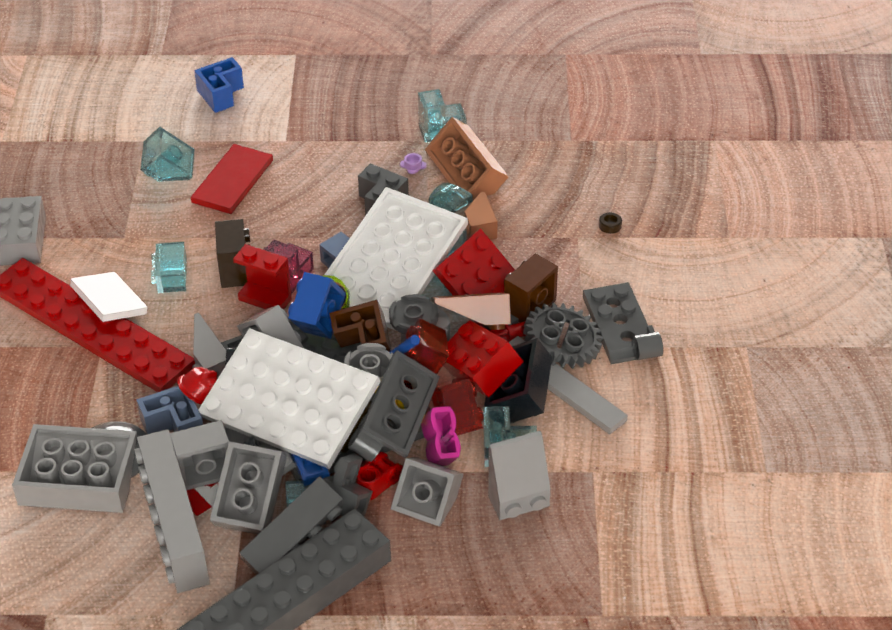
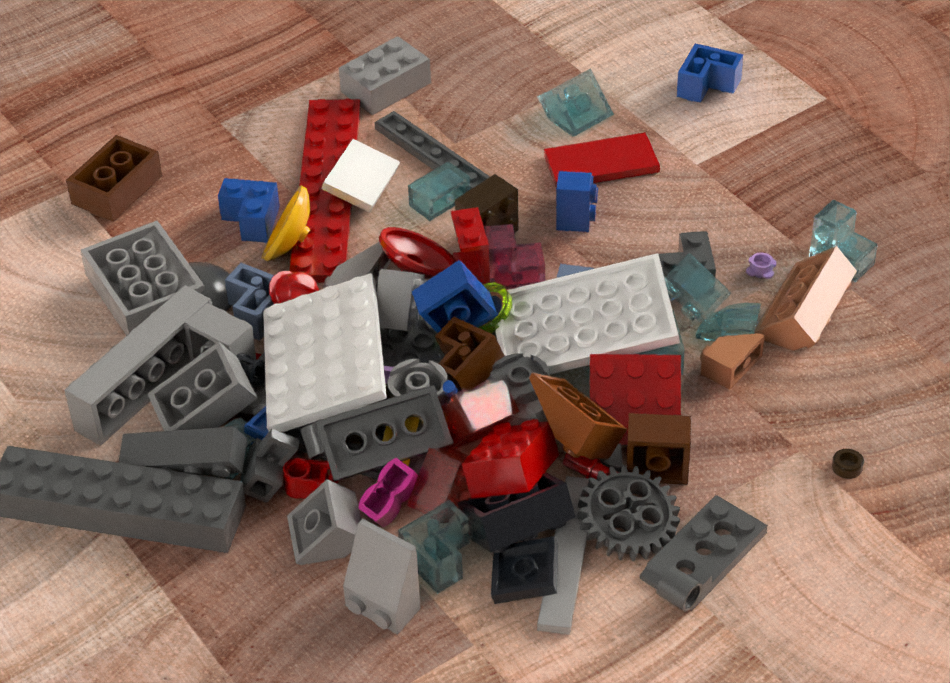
camera: 55 degrees right, 0 degrees up
none -> blue brick [218,178,280,243]
none -> yellow dish [261,186,310,261]
none -> dark grey tile [374,111,490,192]
none -> red dish [379,227,457,279]
none -> black plate [491,536,558,604]
none -> blue brick [556,171,598,232]
none -> clear light blue brick [664,253,731,322]

